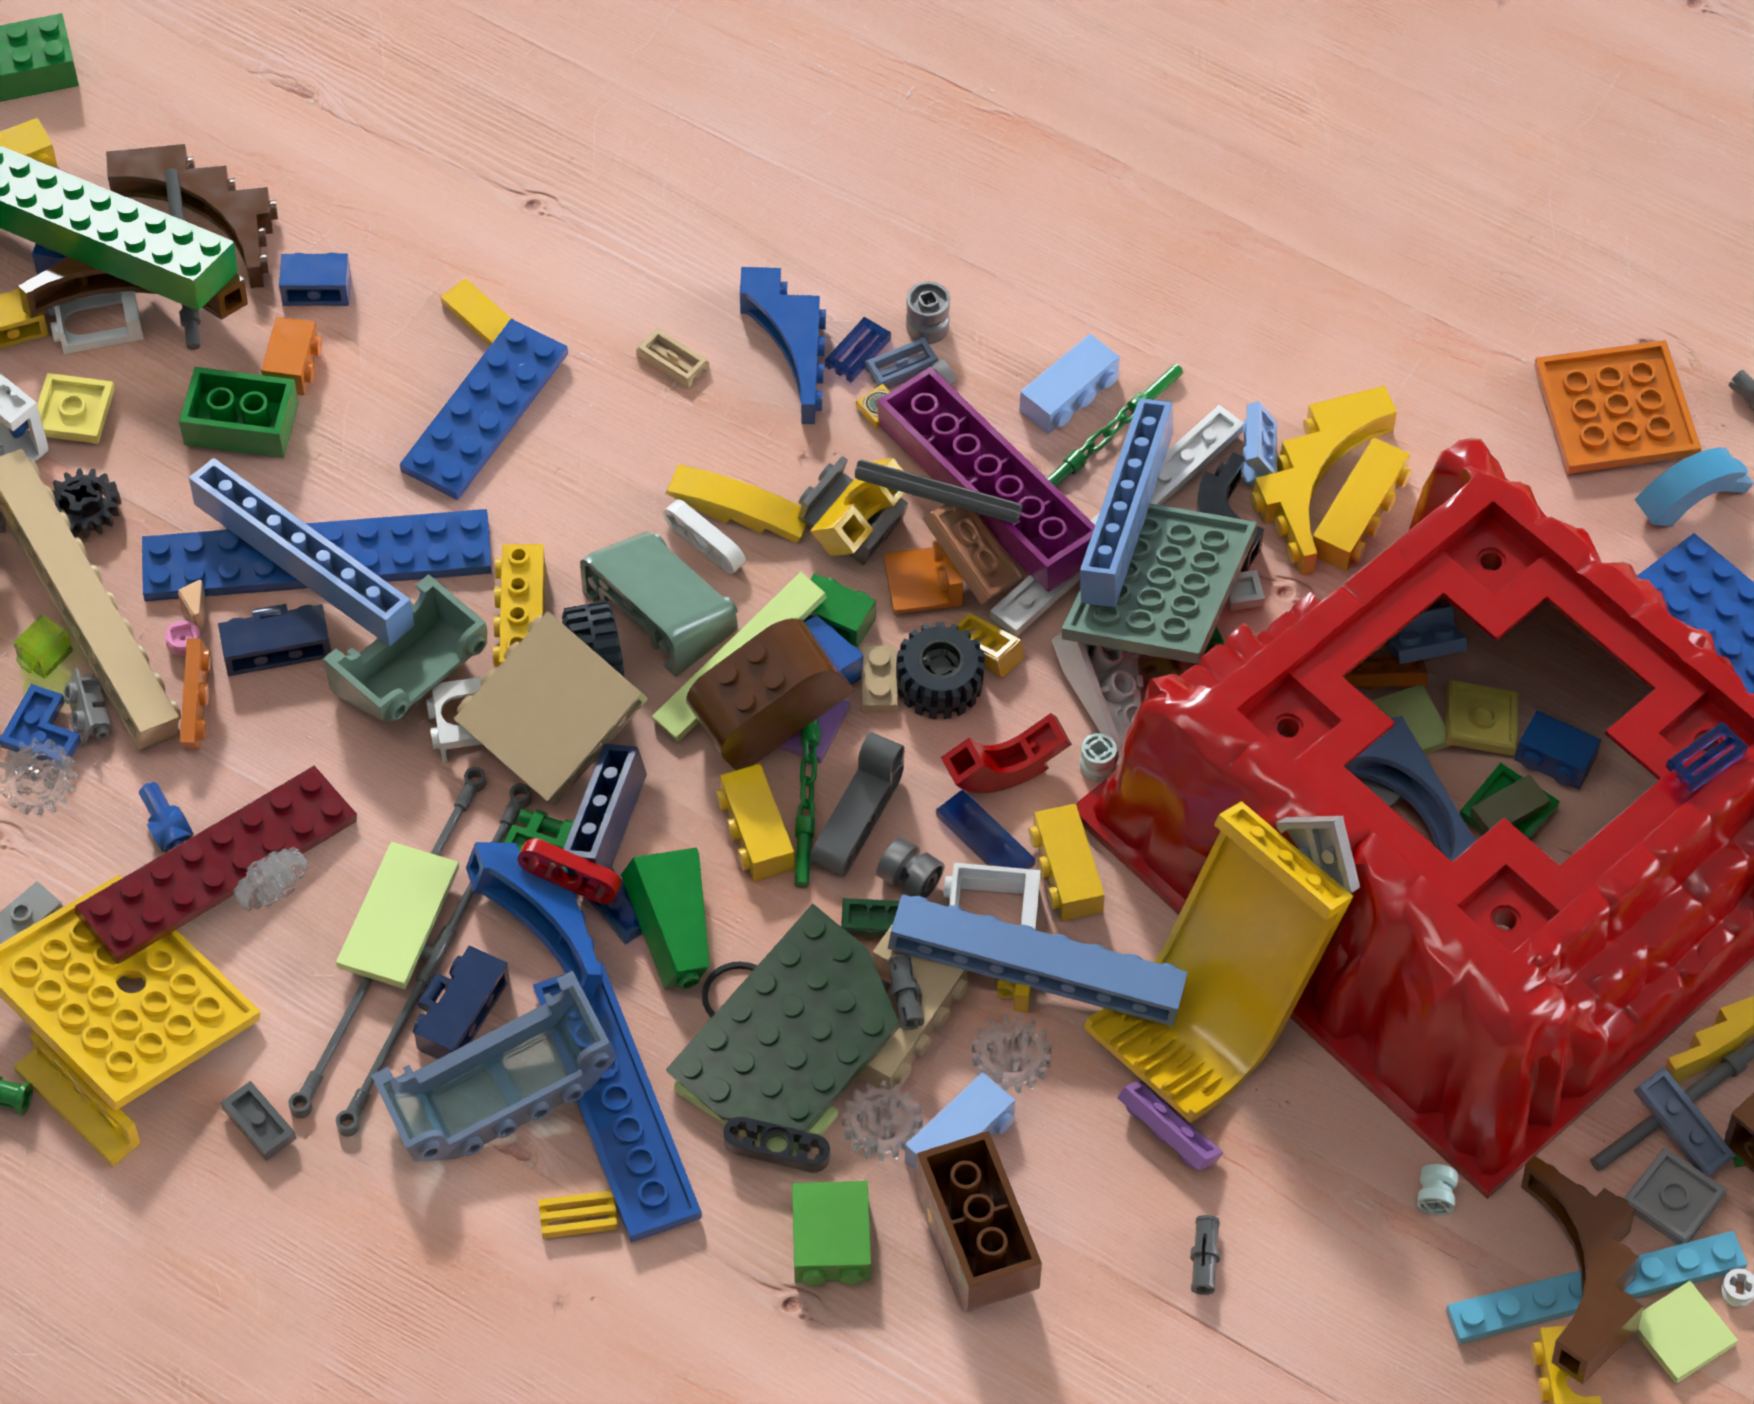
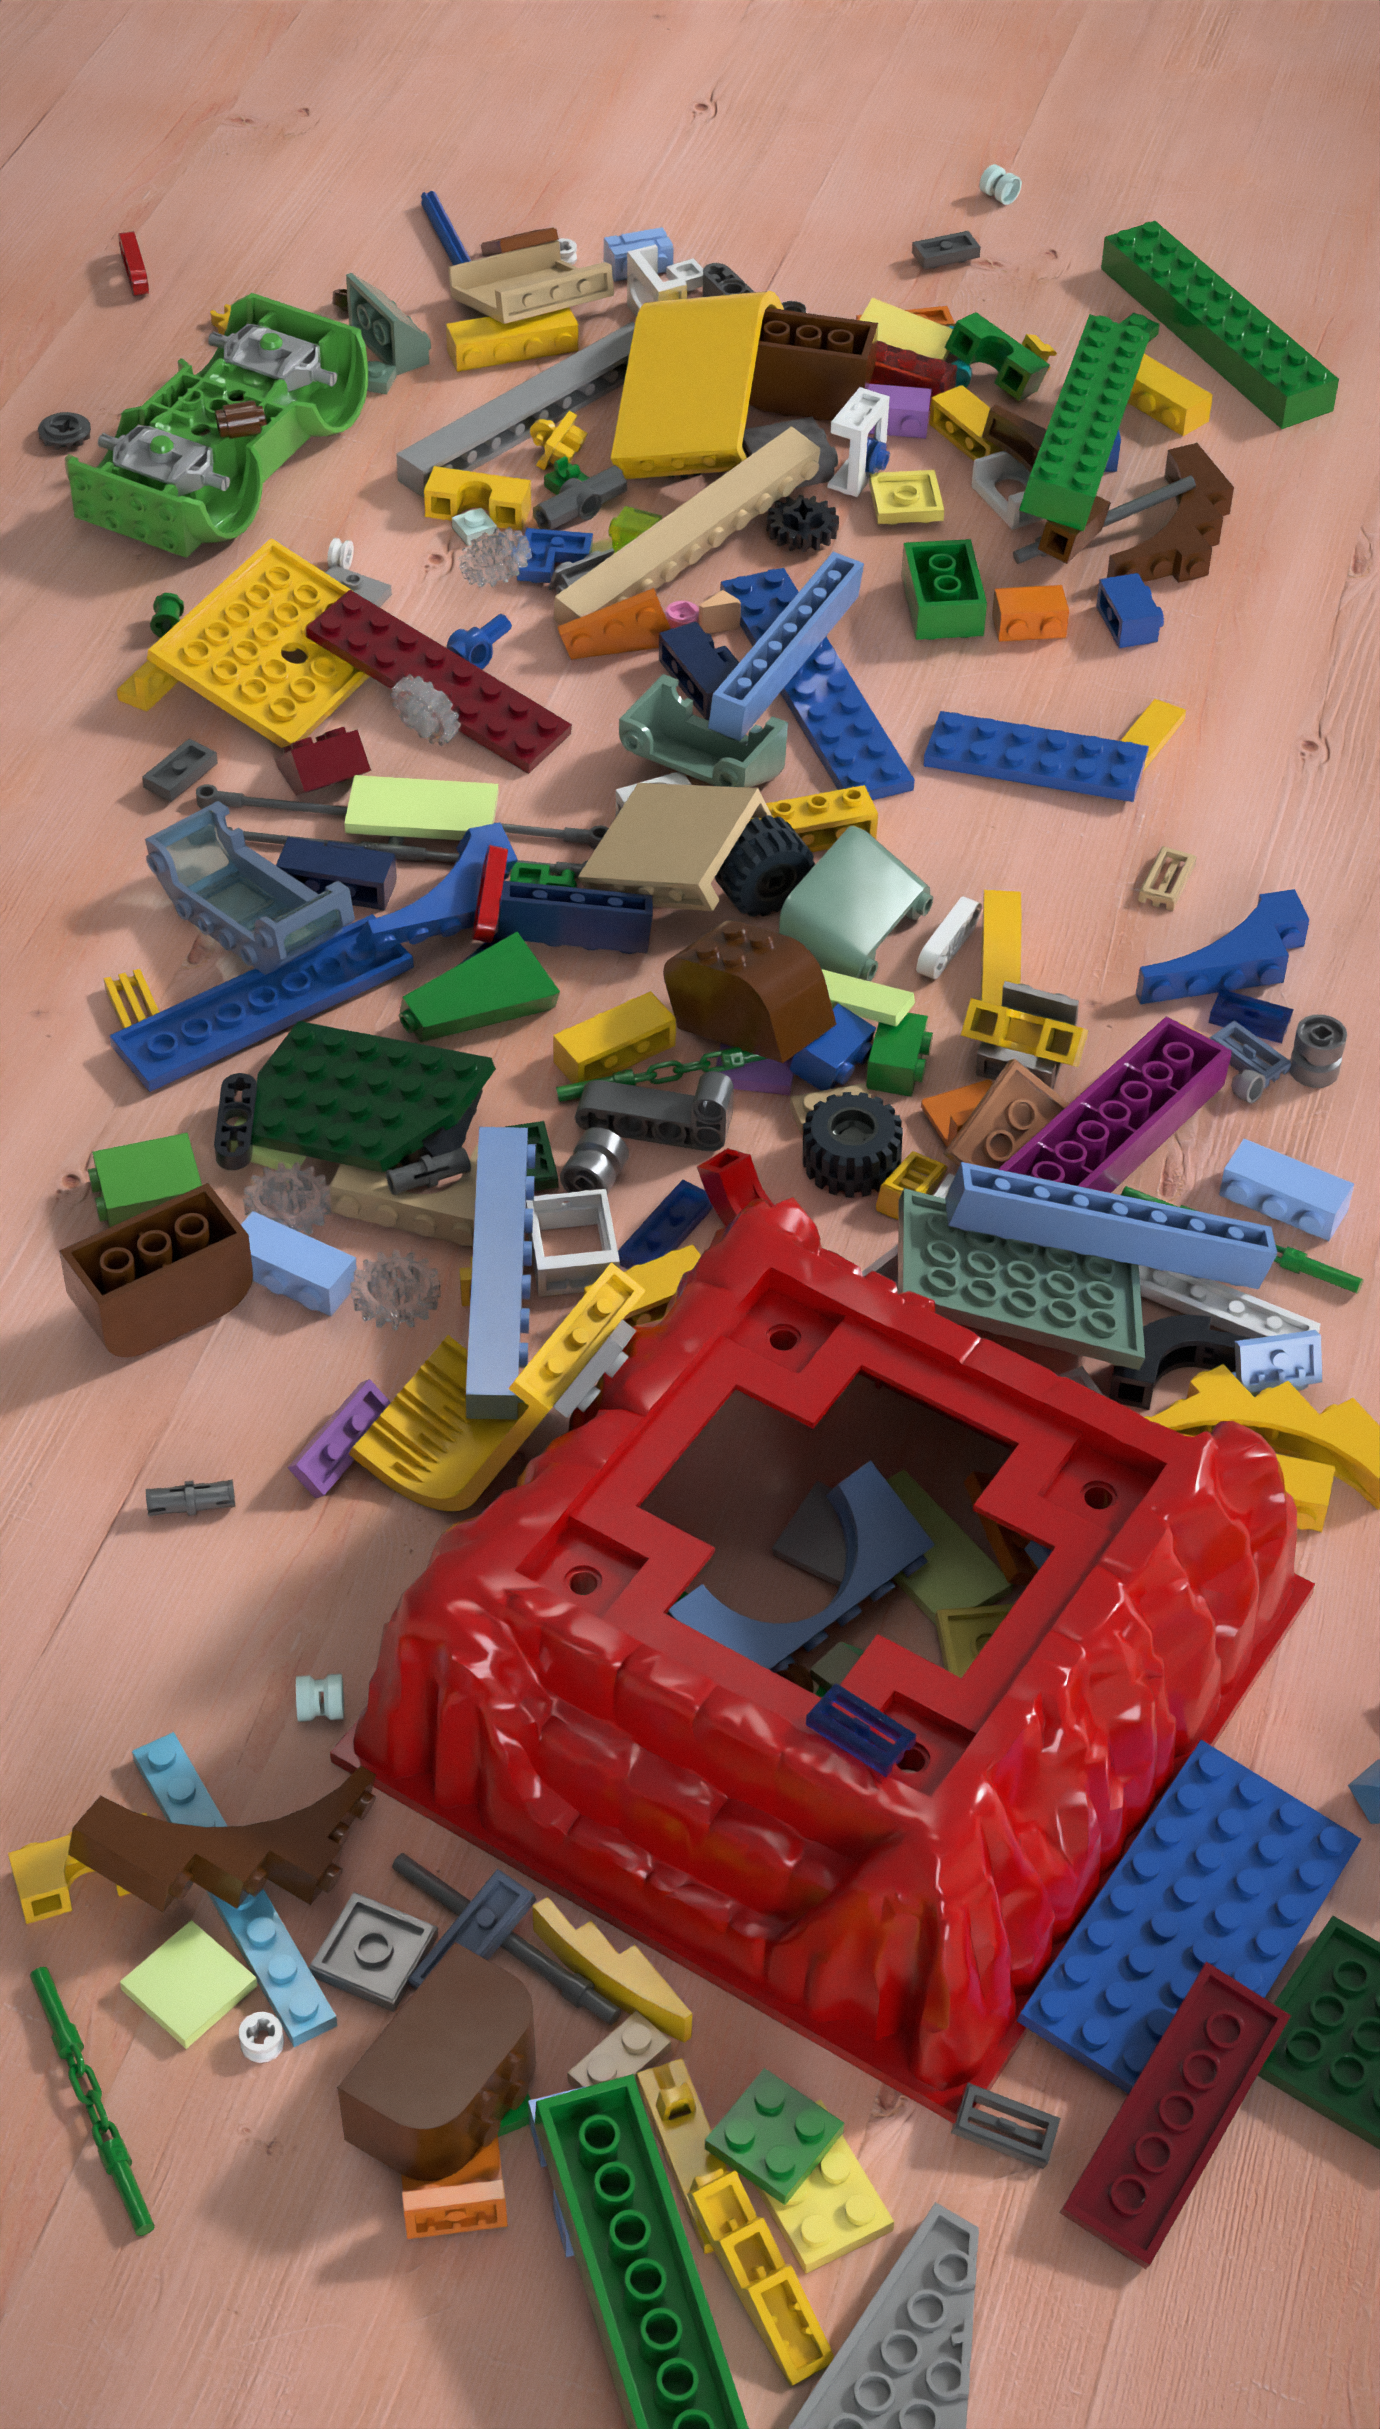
camera: 75 degrees right, 10 degrees down
dark grey axle [855,459,1022,523] -> none
none -> dark red slope [274,727,371,796]

